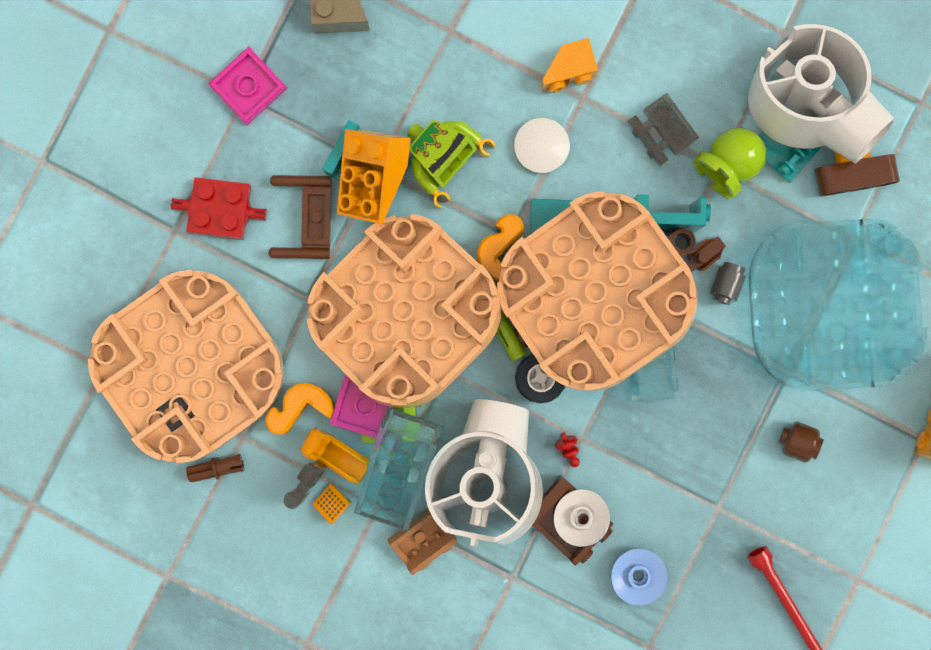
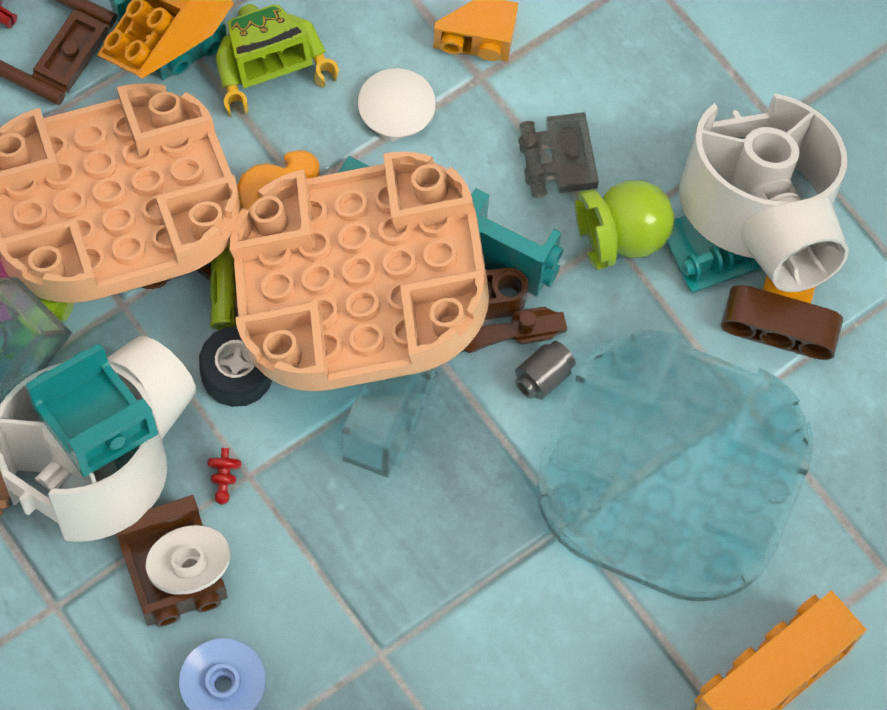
camera: 25 degrees right, 20 degrees down
reddish brown head [779,421,824,463] -> none
none -> teal panel [26,344,159,478]

